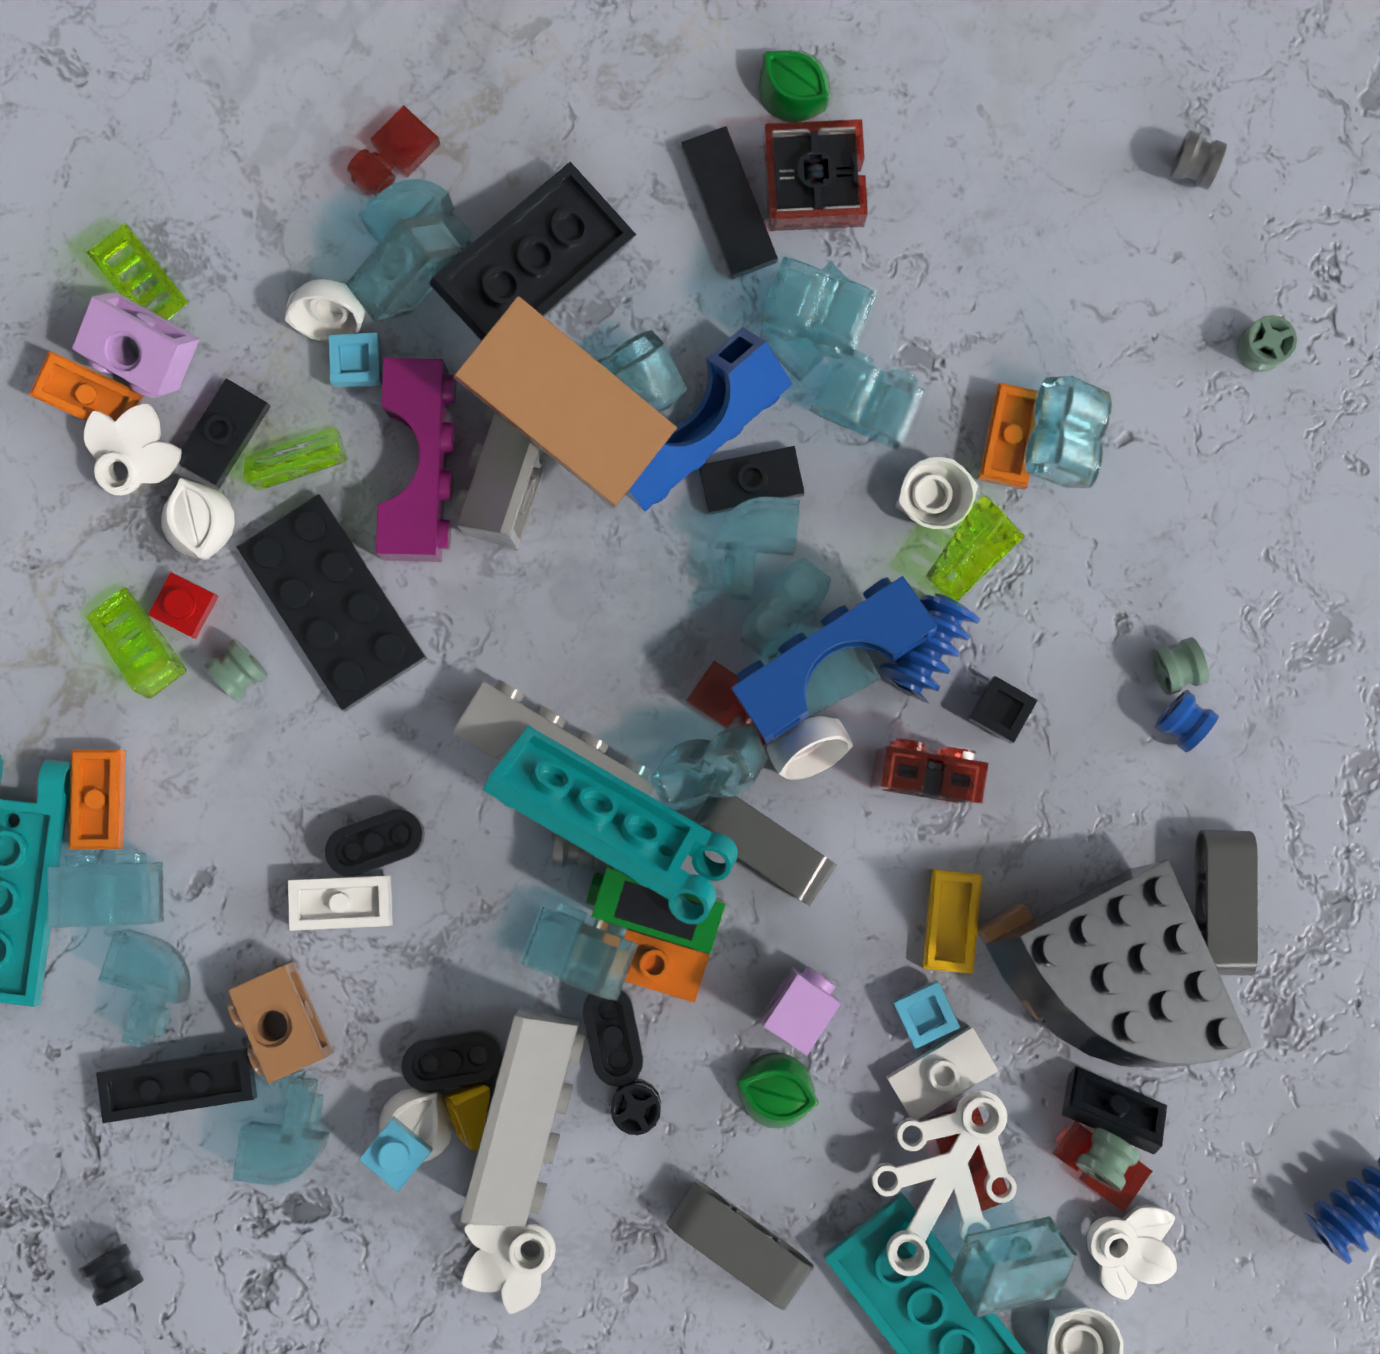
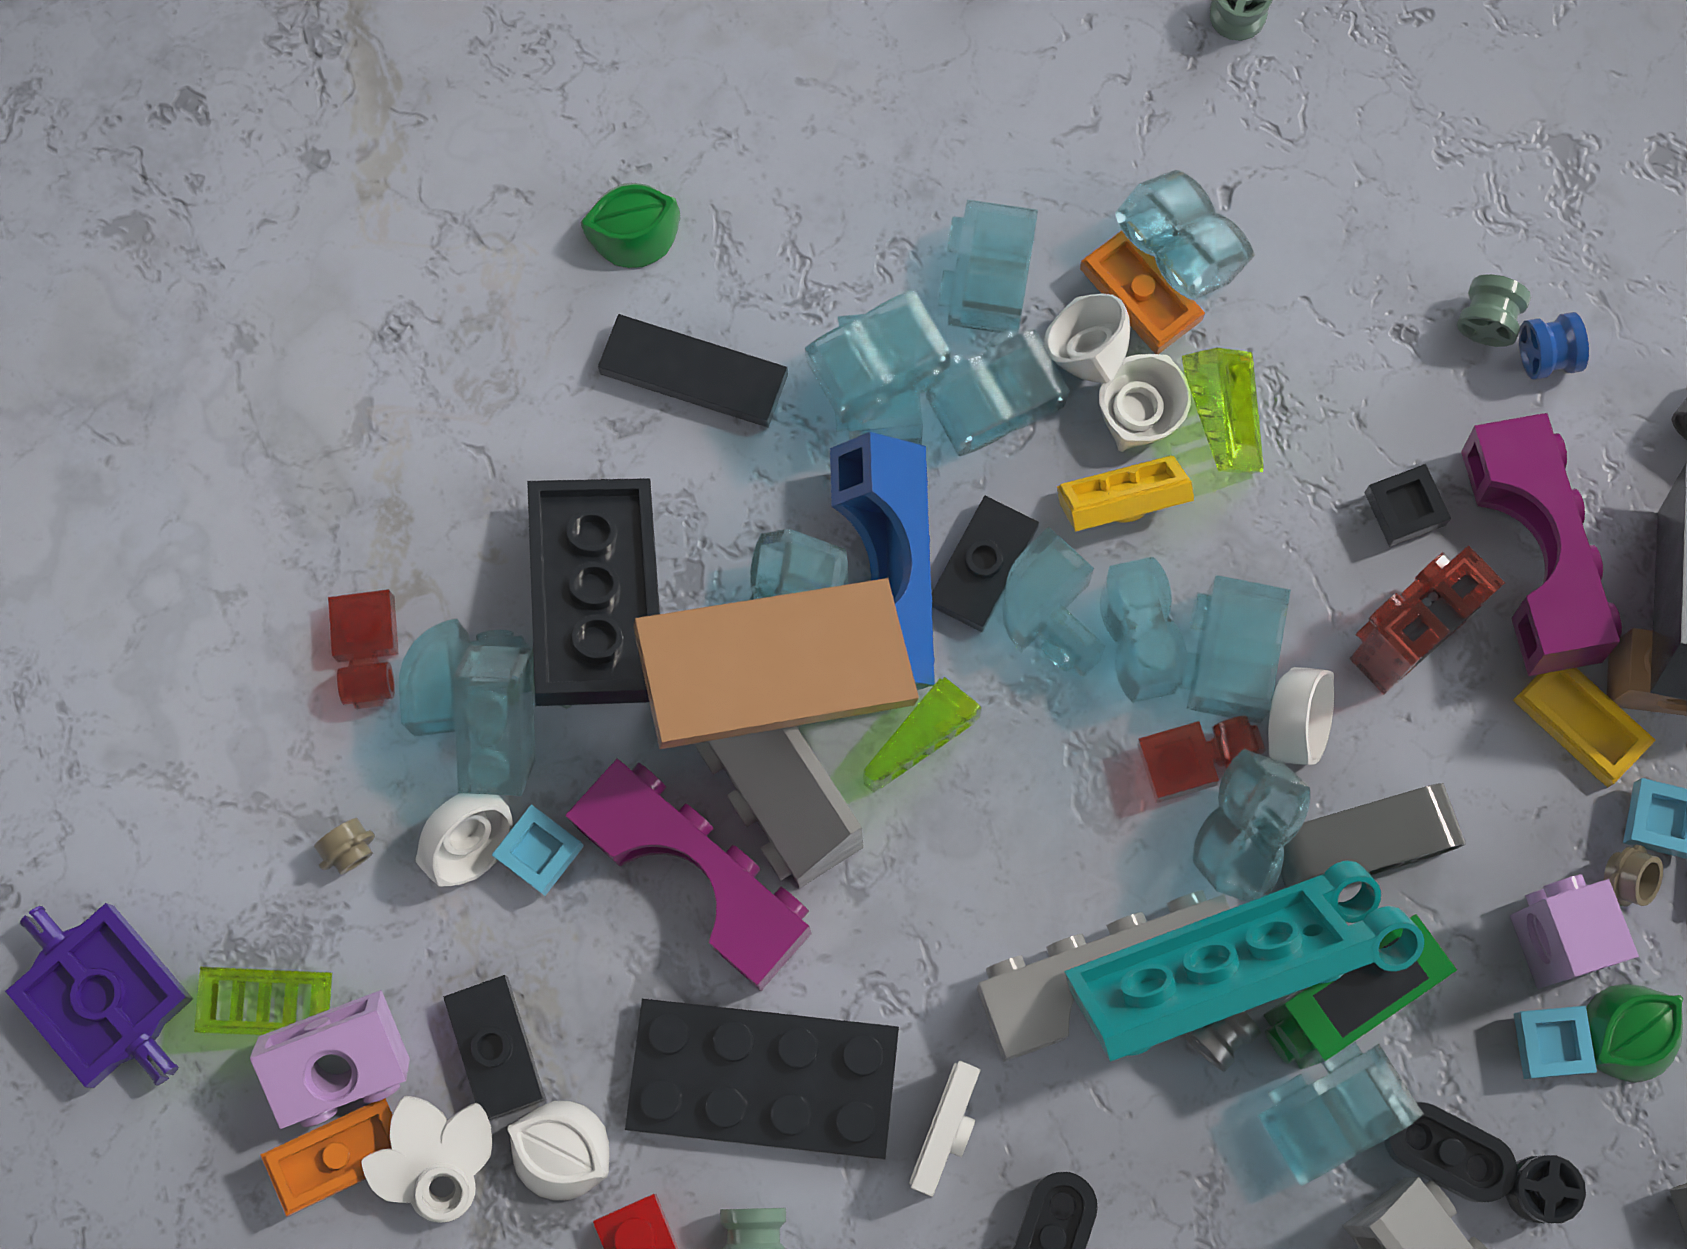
camera: 40 degrees left, 10 degrees down
clear neon green slope [243,427,348,491] -> none
orange plate [600,925,709,1003] -> none
blue arch [731,576,937,744] -> none
piece [763,119,868,231] -> none
blue piece [879,593,980,703] -> none
none -> dark purple plate [5,903,193,1088]
none -> dark tan plate [314,818,375,875]
none -> clear neon green slope [863,677,982,793]
none -> white plate [909,1061,981,1197]
none -> clear light blue brick [938,199,1038,336]
none -> white hat [1044,293,1130,384]
none -> yellow plate [1057,455,1194,532]
none -> magenta arch [1461,413,1622,676]
none -> medium azure plate [1514,1006,1597,1079]
none -> dark tan plate [1604,845,1663,907]

